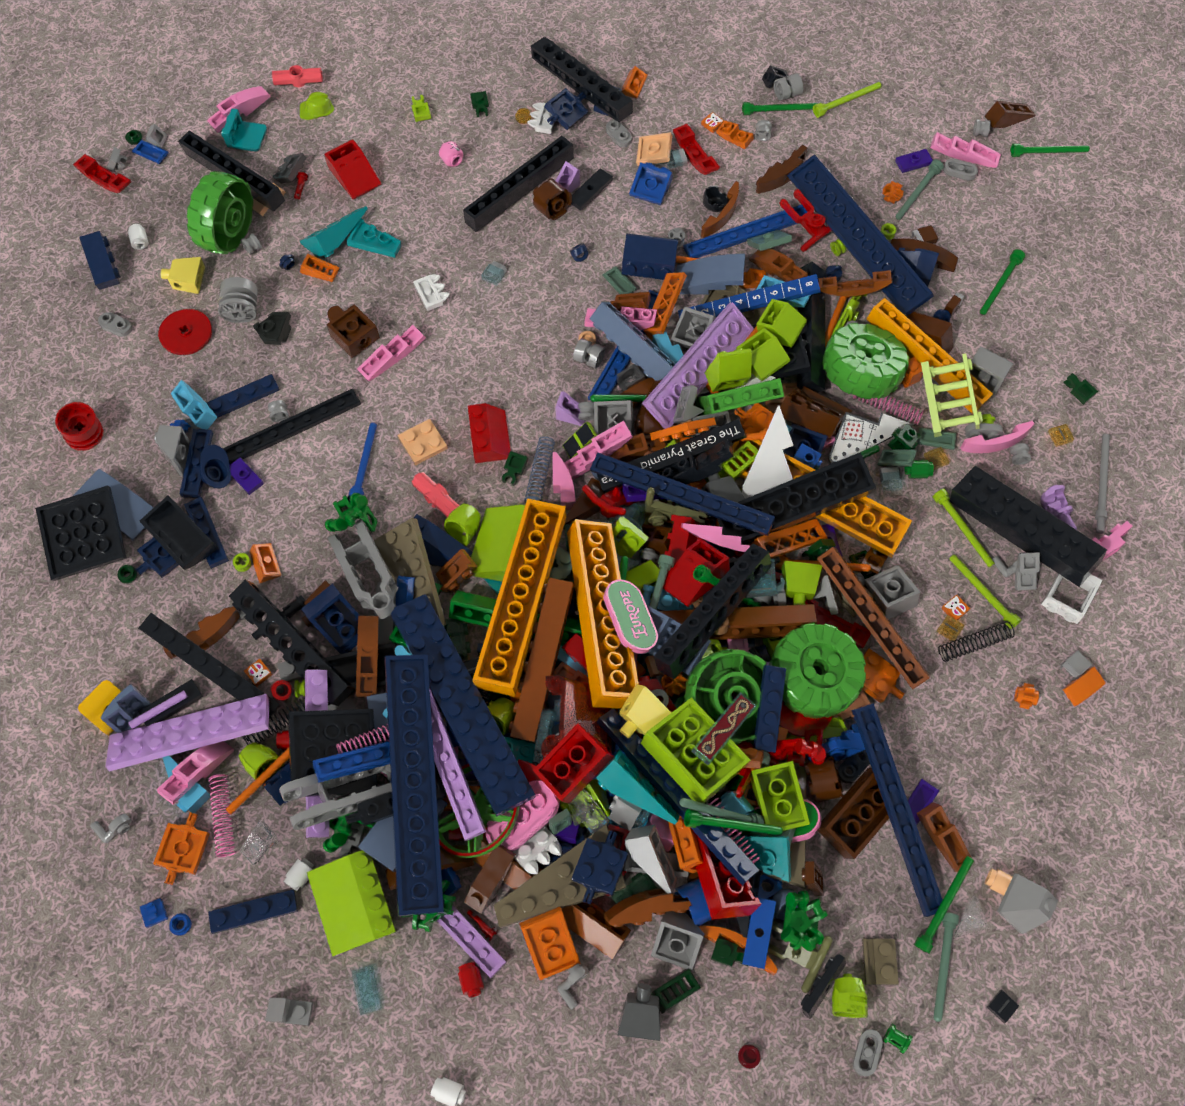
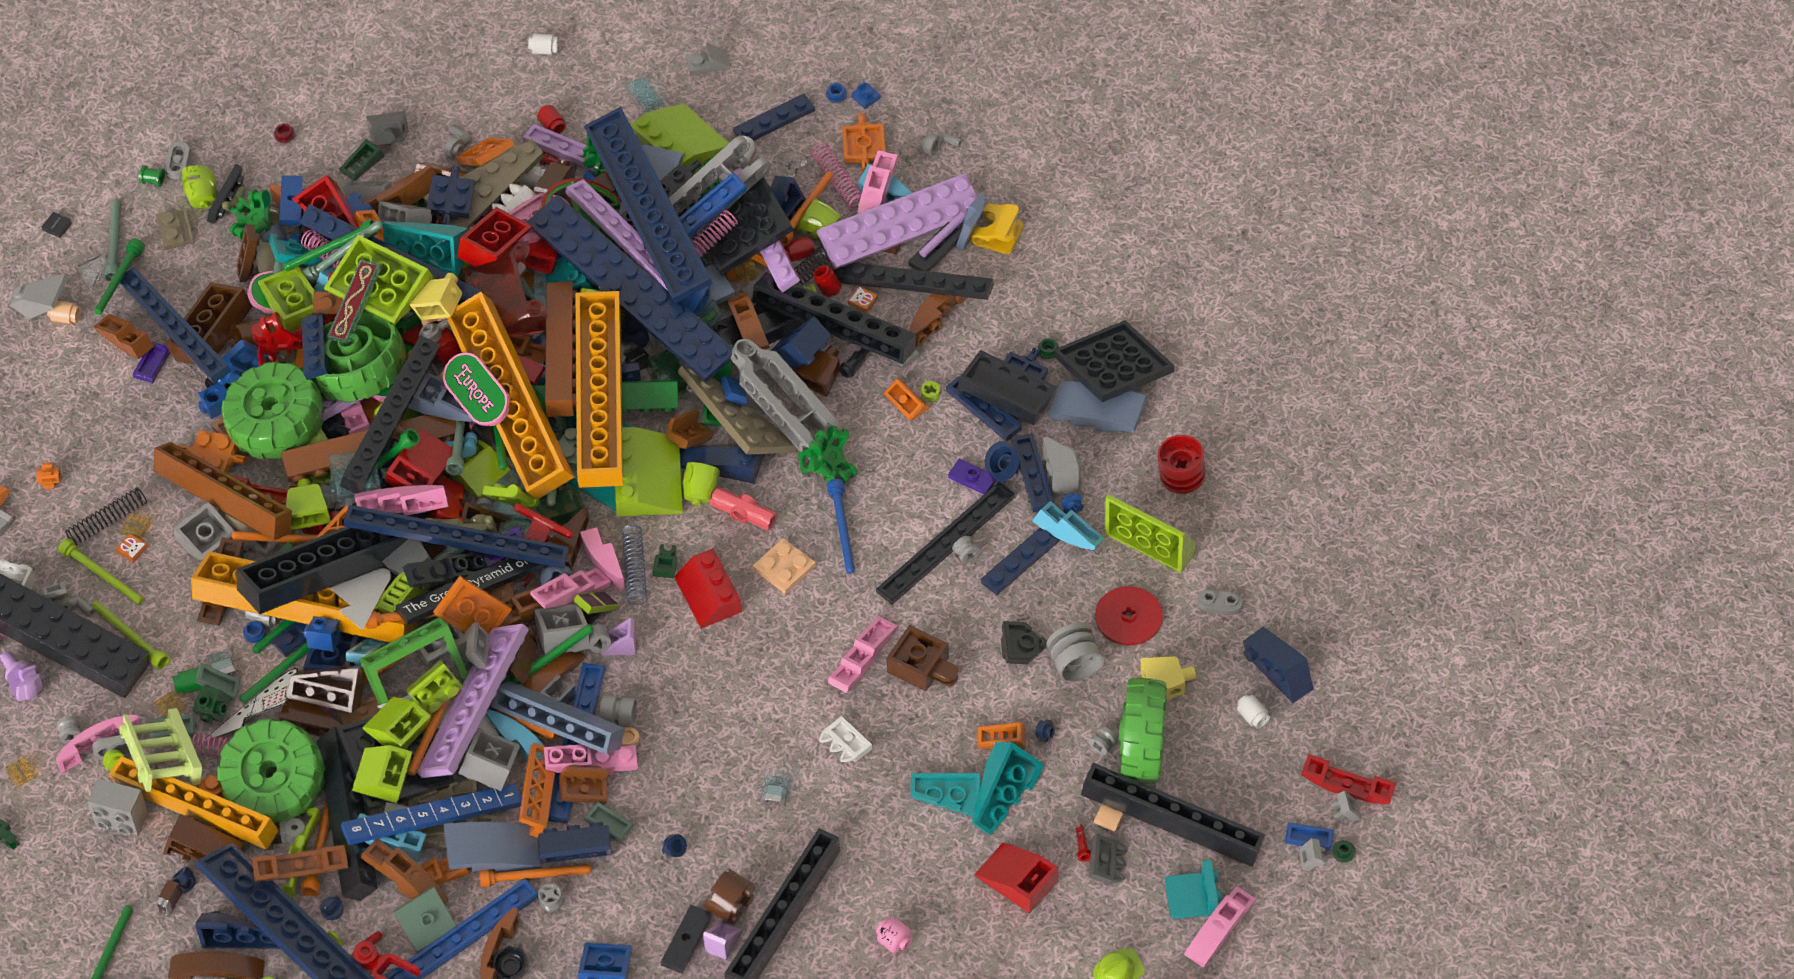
camera: 165 degrees right, 10 degrees down
none -> lime slope [1105,494,1196,573]

